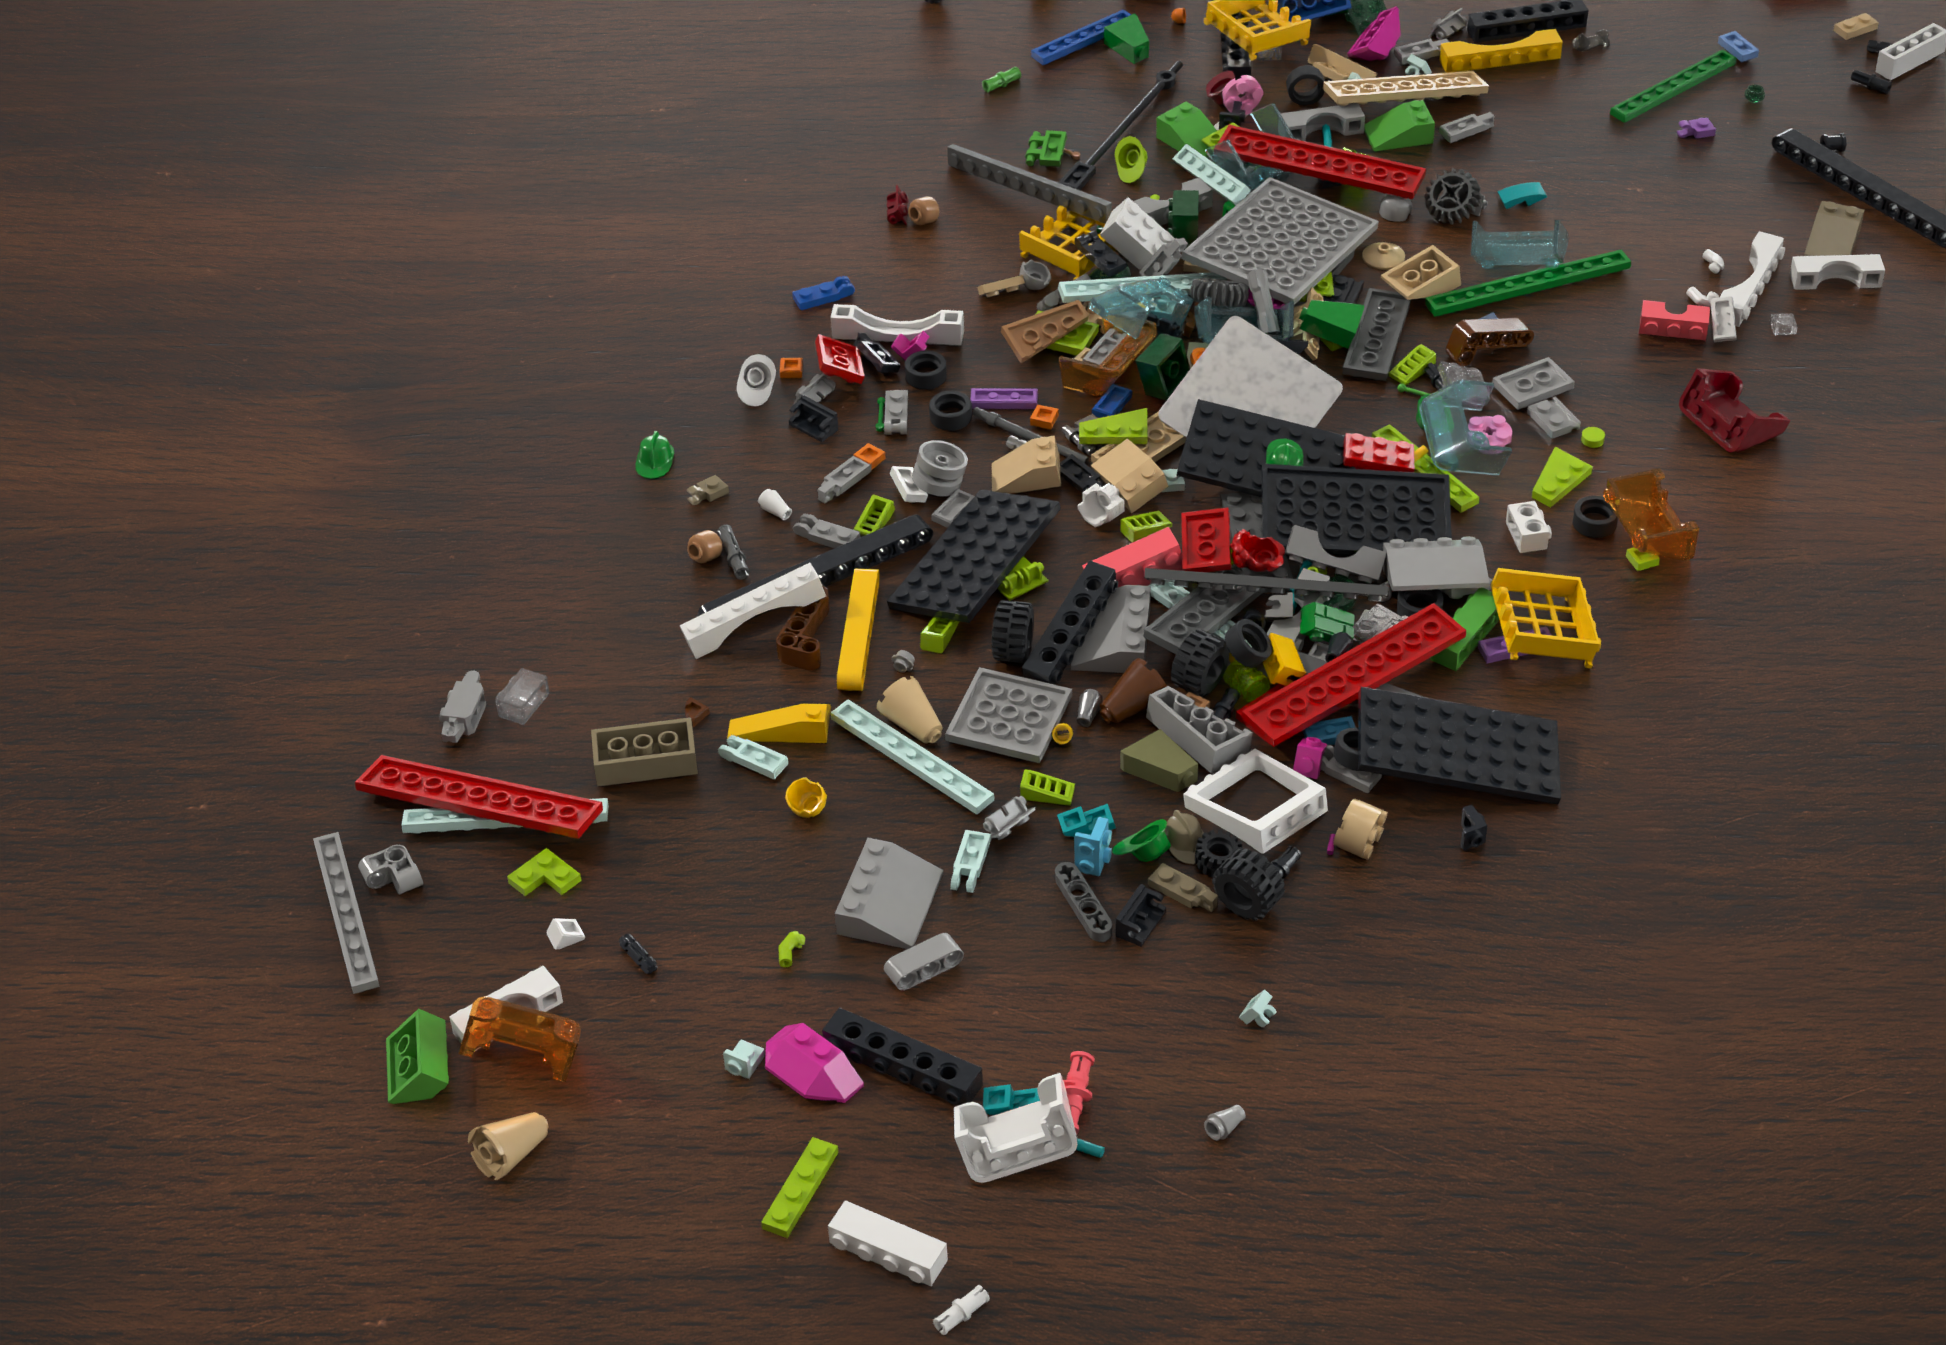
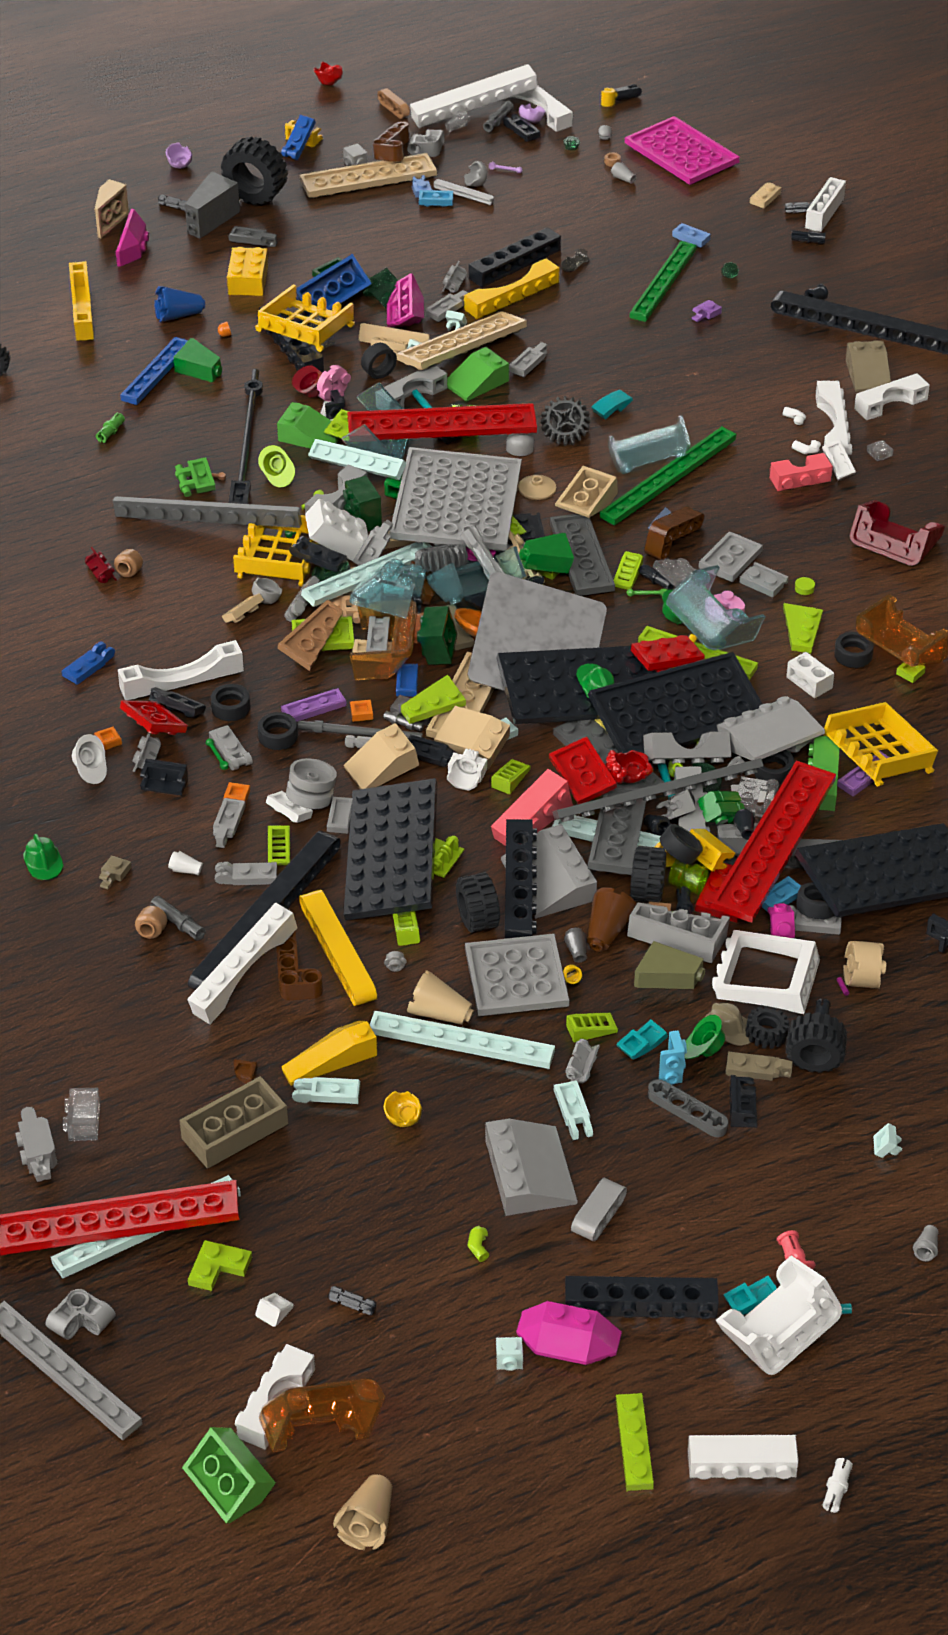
camera: 30 degrees left, 0 degrees up
dark pink bracket [891,331,929,361] -> none

